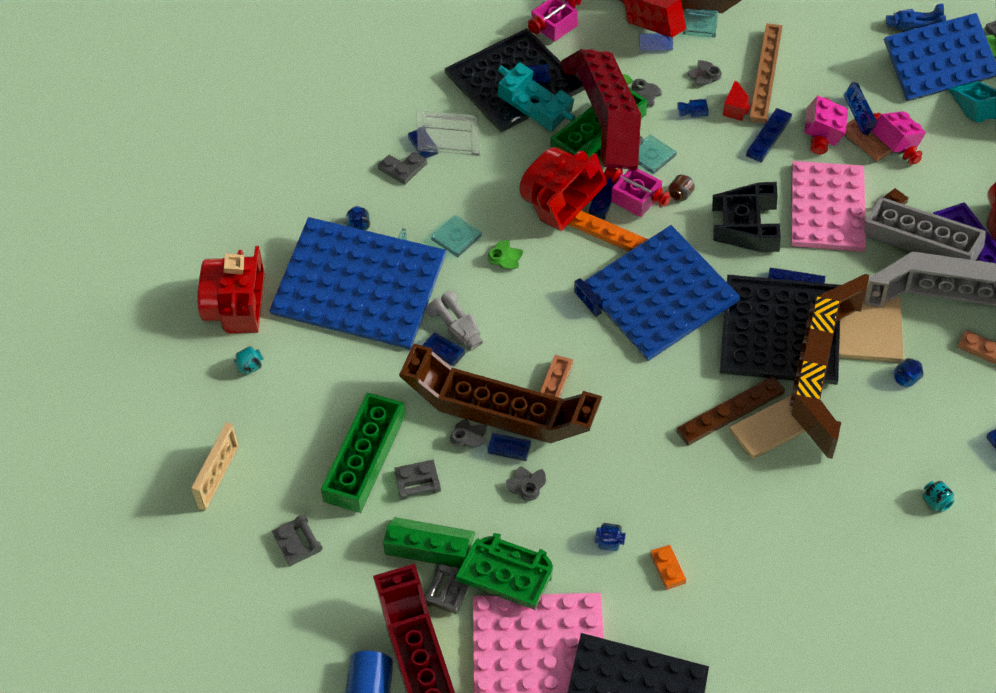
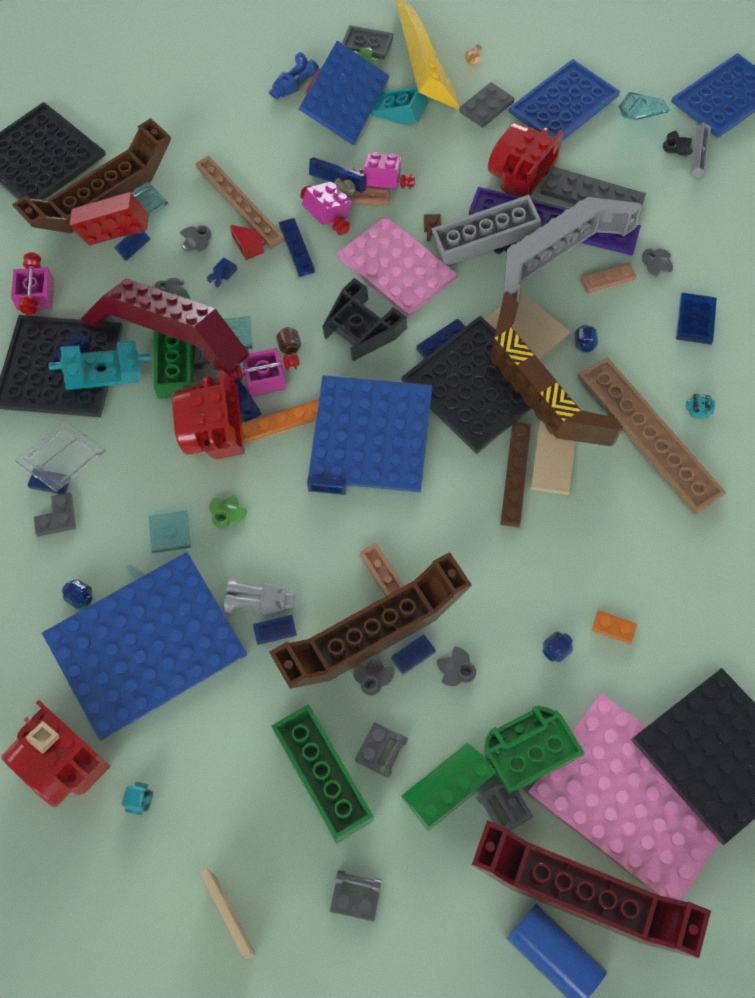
camera: 50 degrees left, 10 degrees up
none -> olive plate [334,178,355,197]
none -> medium nougat plate [578,357,726,515]

